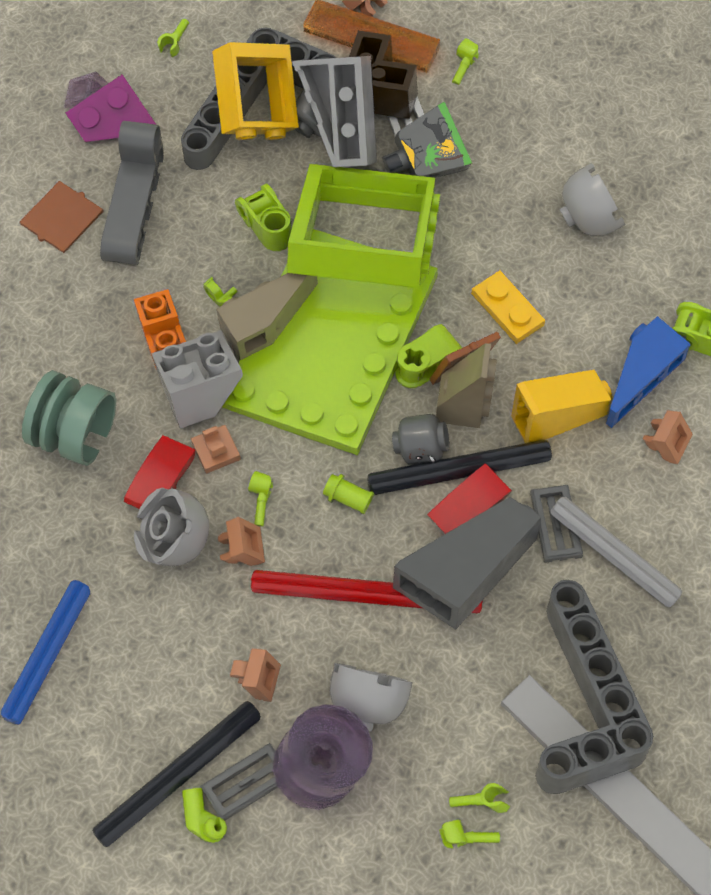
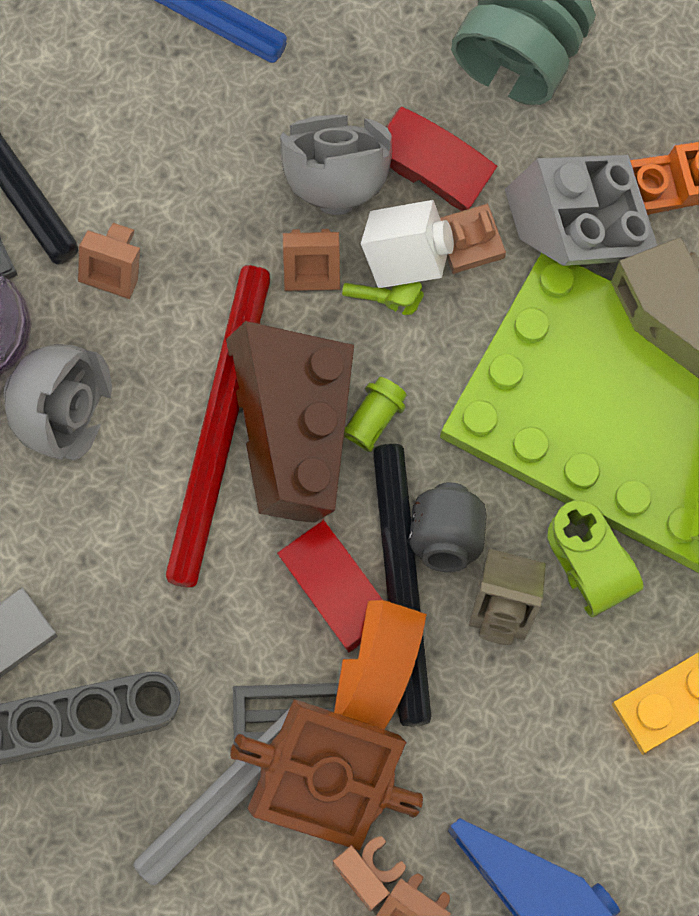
camera: 95 degrees right, 10 degrees up
dark grey slope [393,497,541,630] -> none
dark orange piece [430,331,501,385] -> none
yellow slope [511,369,613,443] -> none
none -> reddish brown wedge [226,321,354,523]
none -> dark orange plate [230,699,423,851]
none -> nougat tile [333,836,406,912]
none -> orange slope [334,600,427,729]
none -> white brick [361,200,454,288]

